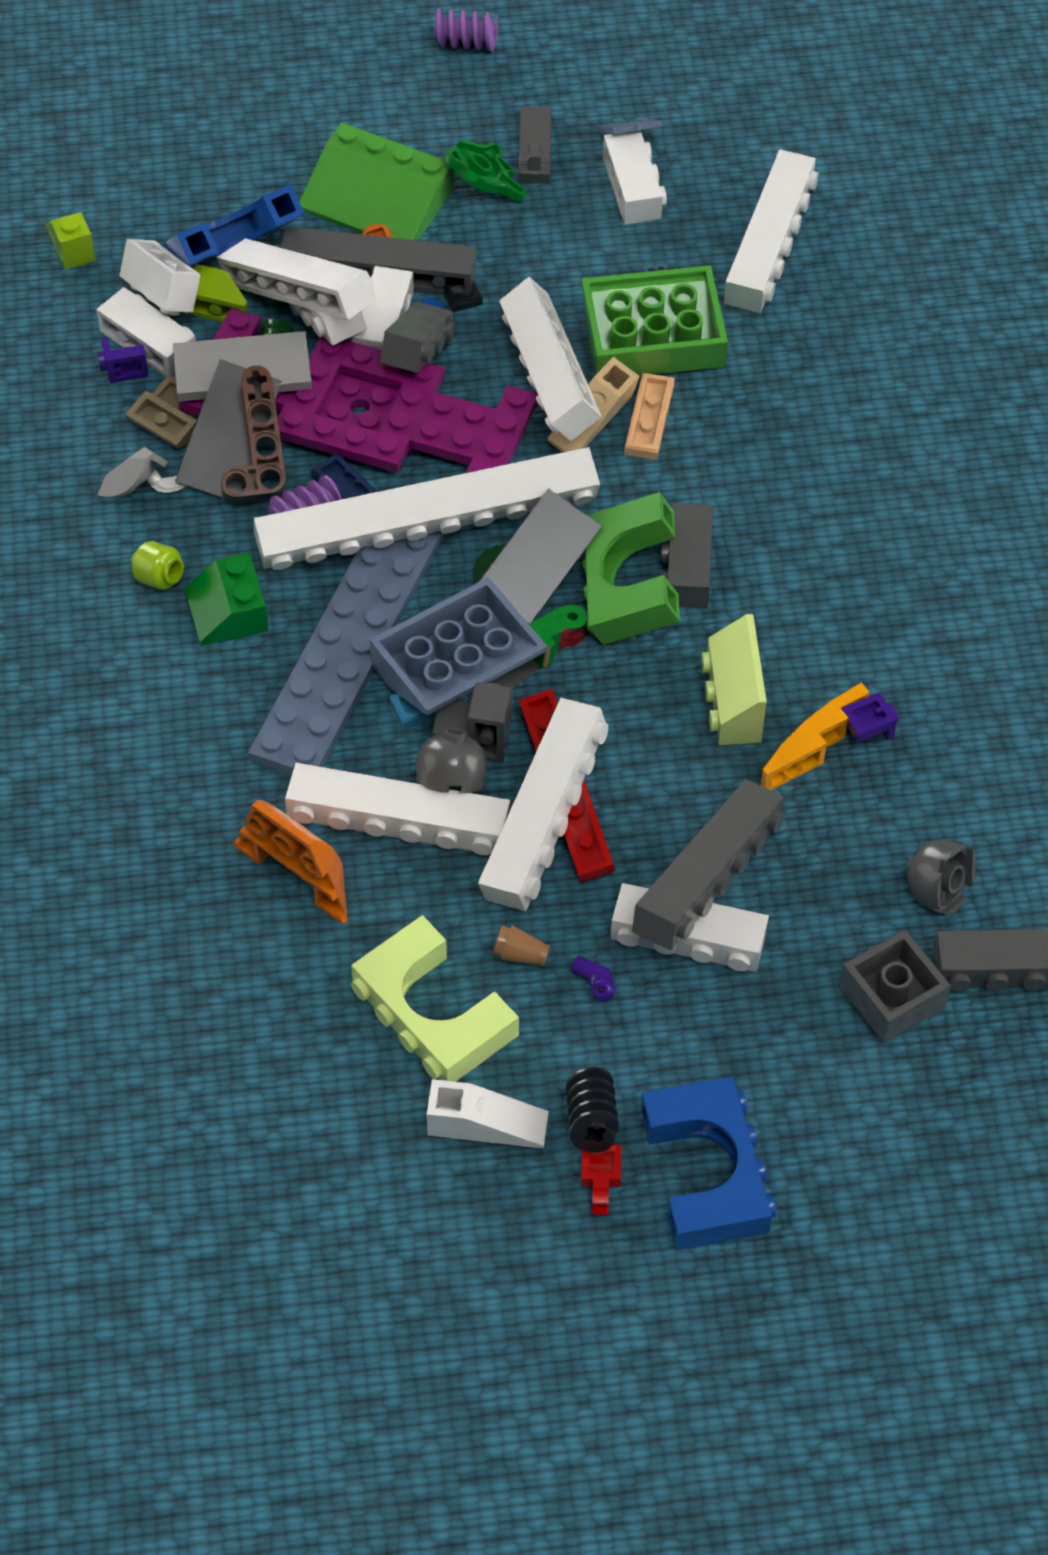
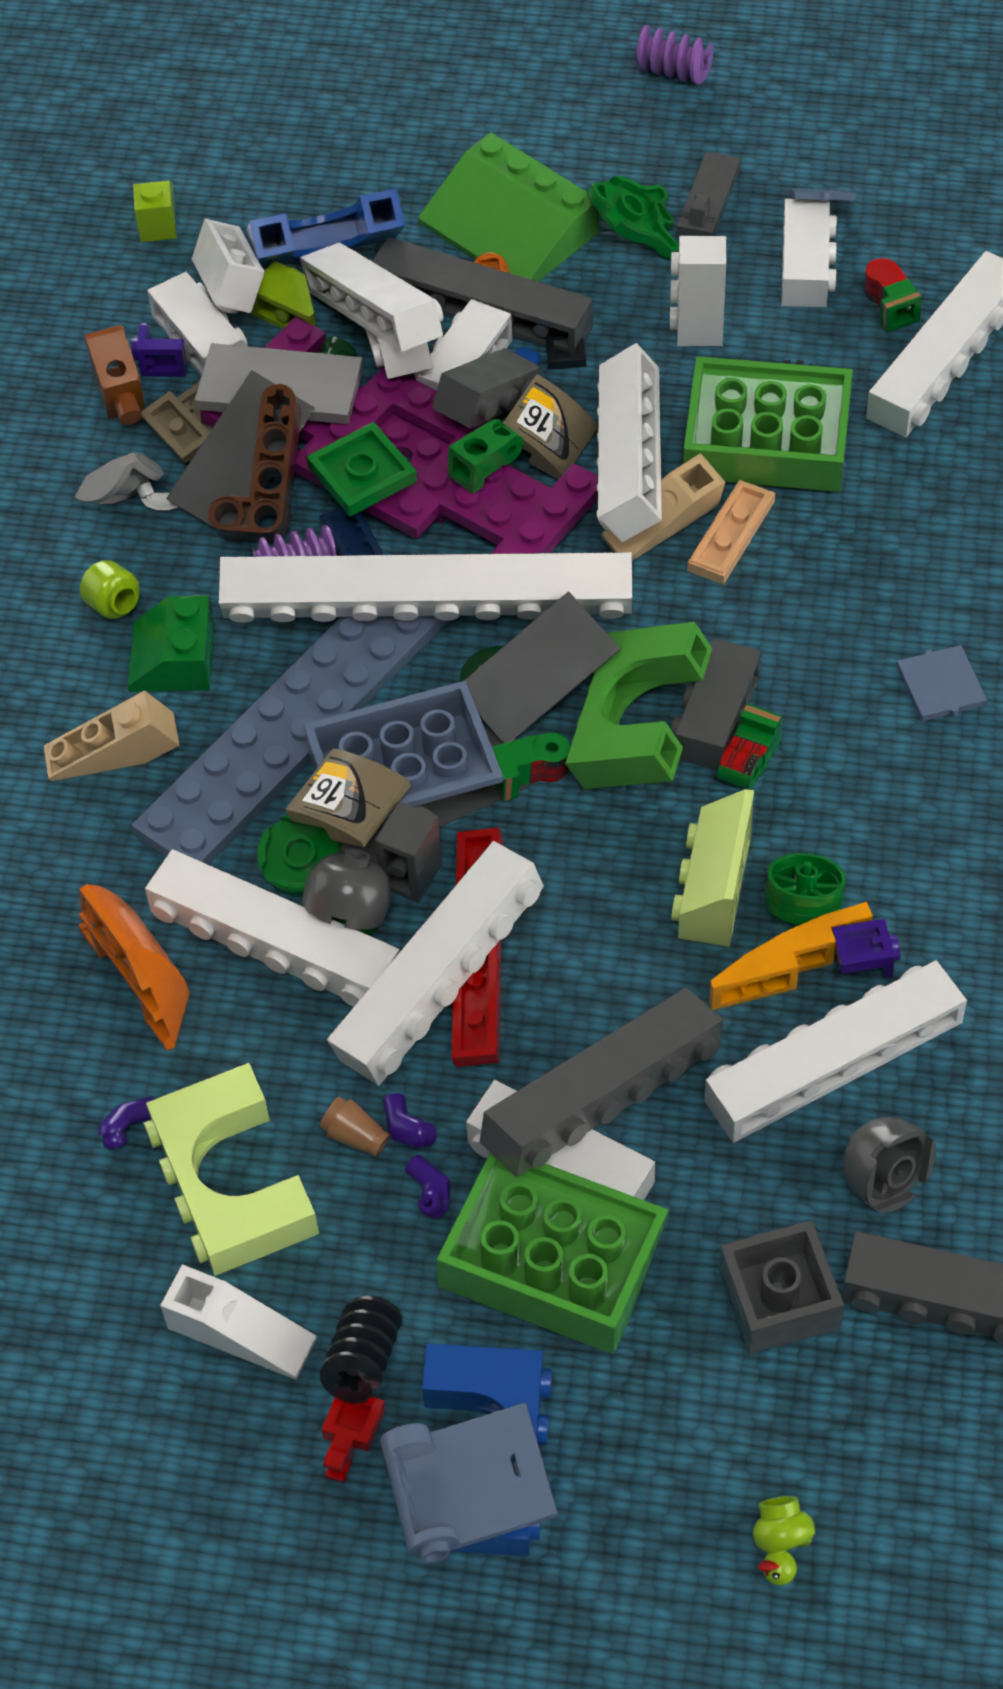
camera: 20 degrees right, 0 degrees up
none -> tan slope [43,691,179,781]
none -> dark orange torso [85,324,145,425]
none -> dark purple arm [98,1096,154,1149]
none -> green tile [257,814,342,897]
none -> dark tan slope [285,748,411,847]
none -> green plate [306,422,417,516]
none -> sand blue door [380,1402,559,1563]
none -> dark purple arm [383,1093,437,1148]
none -> bright green slope [437,1153,669,1355]
none -> green leg [447,419,524,494]
none -> slope [503,374,598,480]
none -> white brick [670,236,726,346]
none -> white brick [704,960,967,1143]
none -> green leg [717,703,782,790]
none -> lime animal [752,1496,815,1586]
none -> green wheel [764,853,846,925]
none -> leg [865,258,922,333]
none -> sand blue piece [896,645,987,721]

